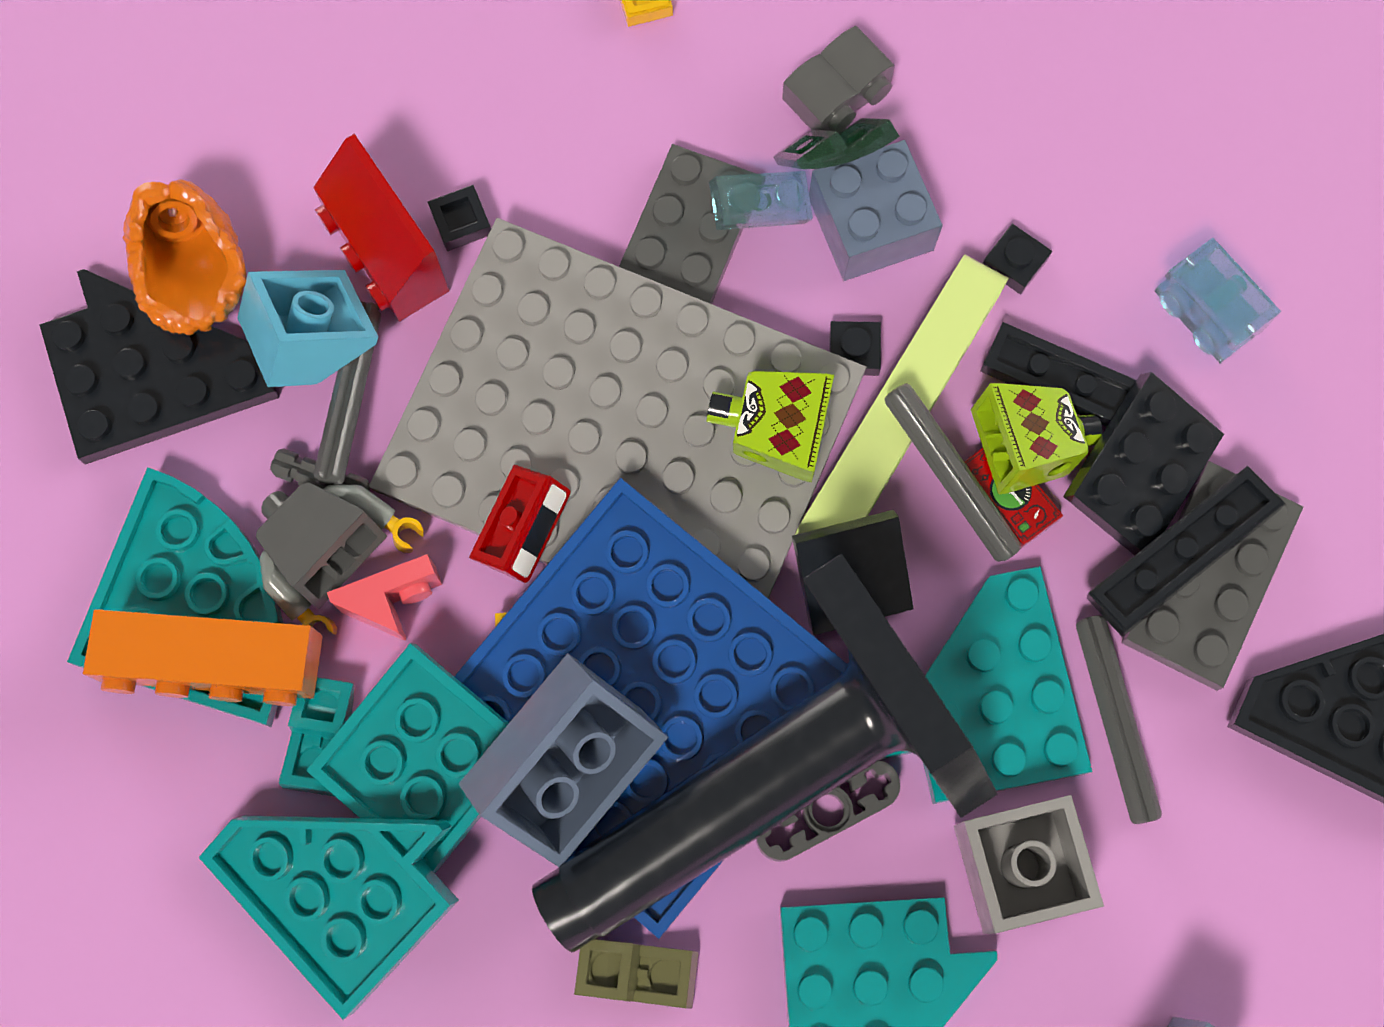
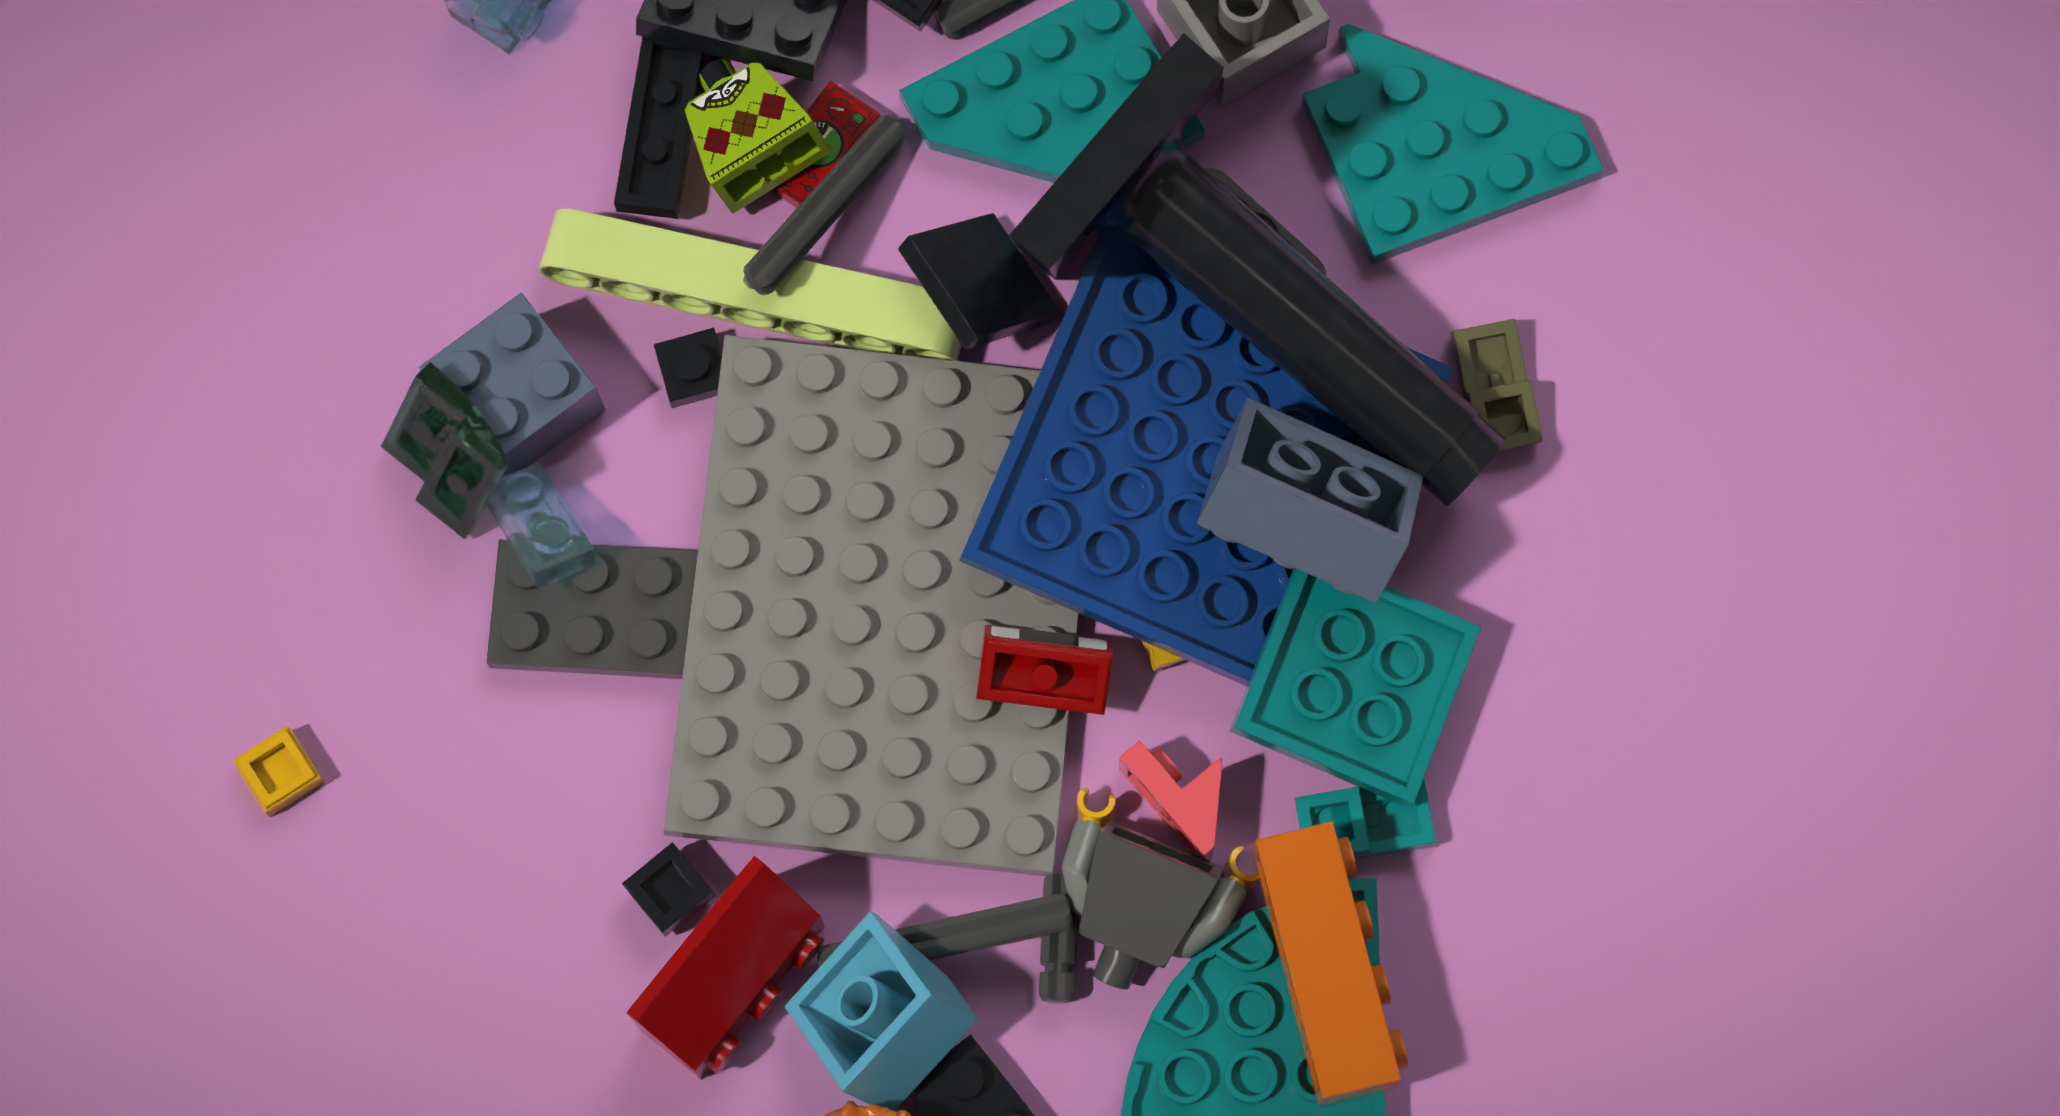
camera: 105 degrees left, 0 degrees up
teal wing [198,816,459,1020] -> none
lime torso [706,371,834,483] -> none
dark grey brick [782,26,895,138] -> none
black plate [982,224,1053,295] -> none

